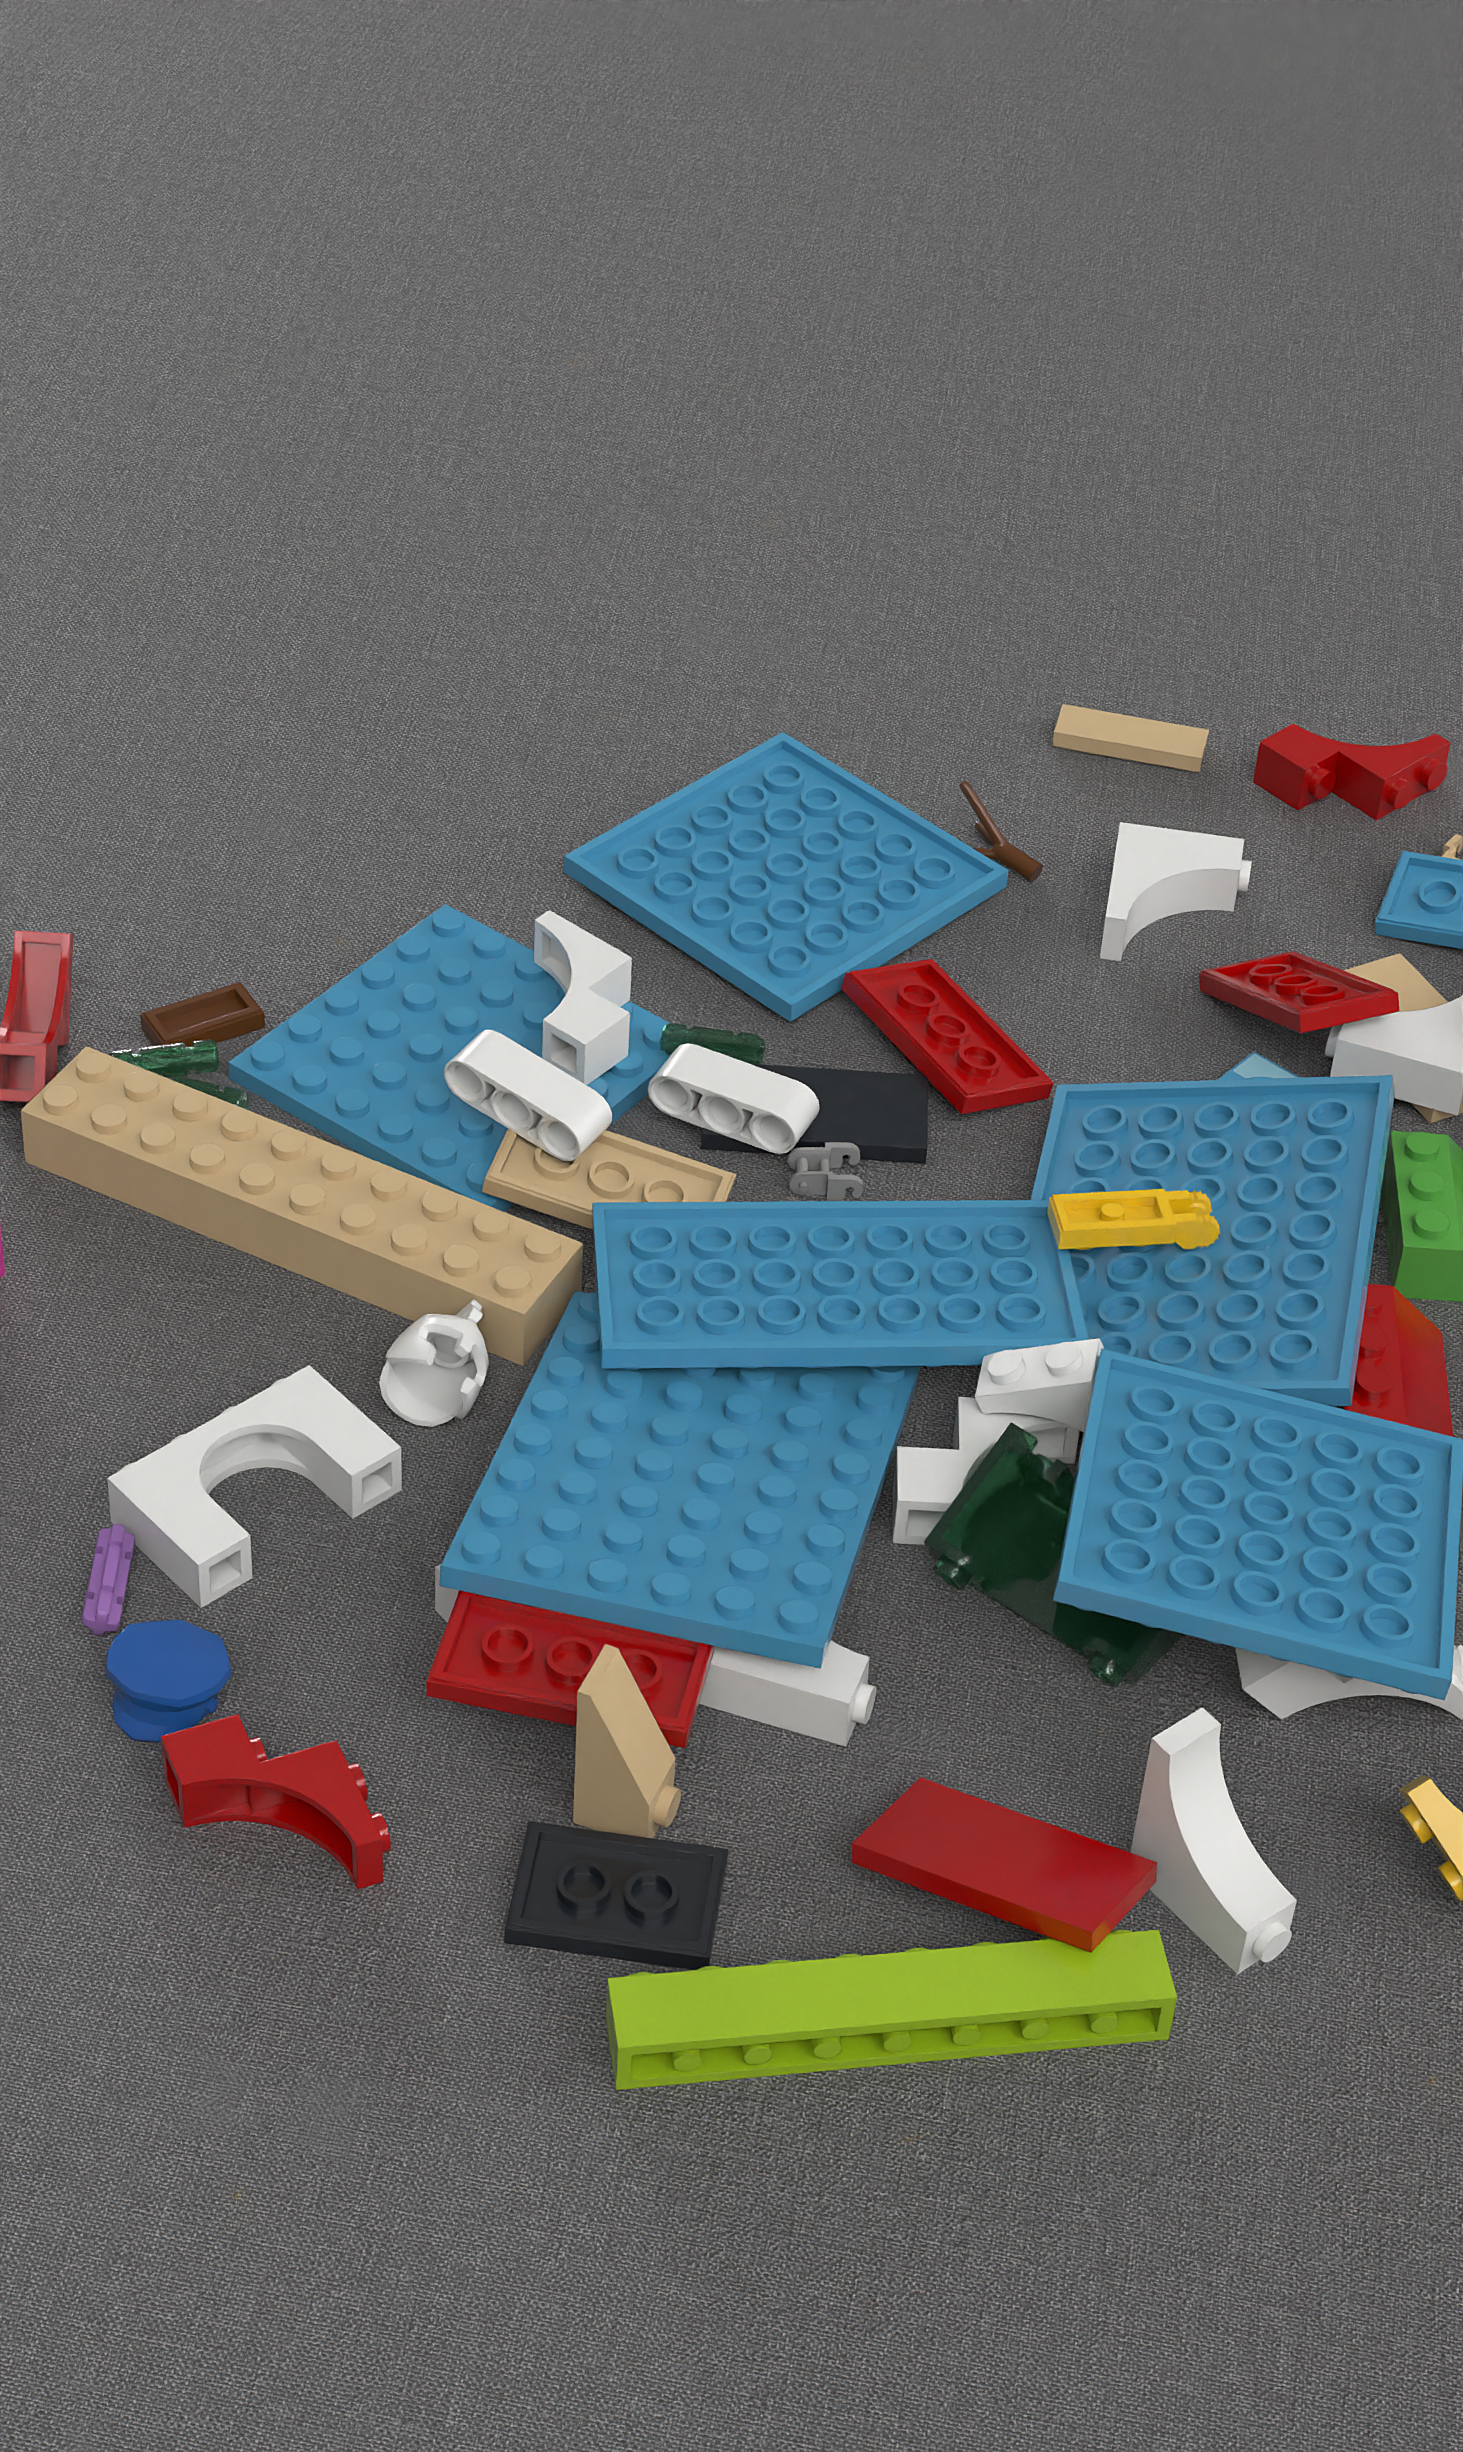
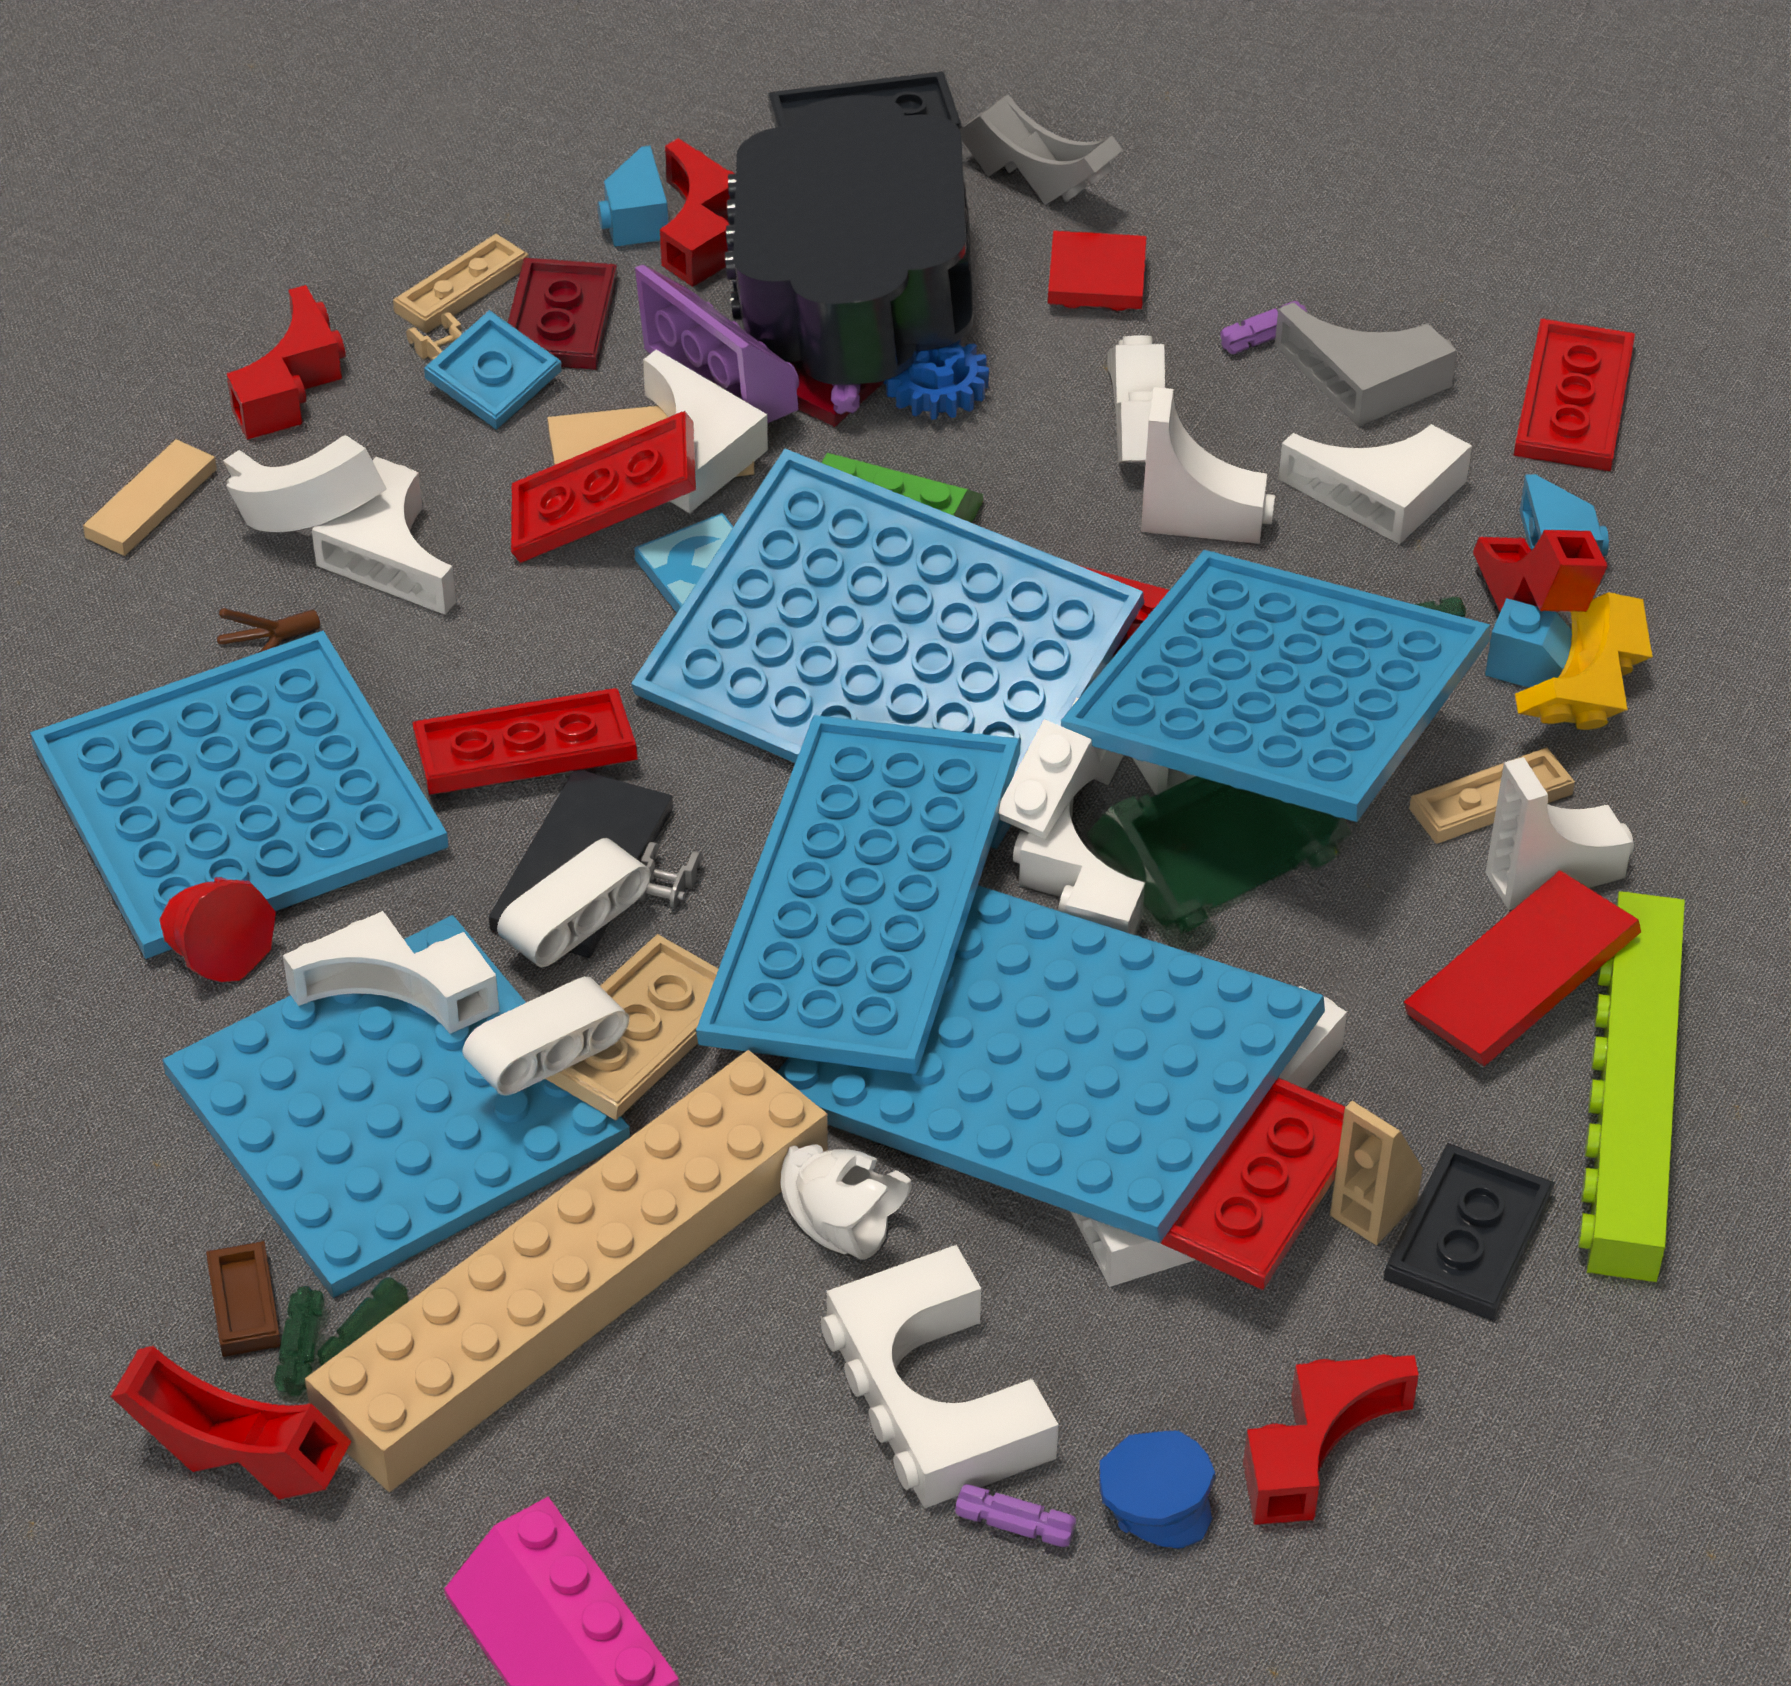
camera: 70 degrees left, 5 degrees up
clear green axle [660,1023,765,1064] -> none
yellow hinge [1047,1189,1221,1250] -> none
none -> red hat [159,877,276,982]
none -> white arch [223,435,387,532]
none -> tan tile [1409,747,1575,844]

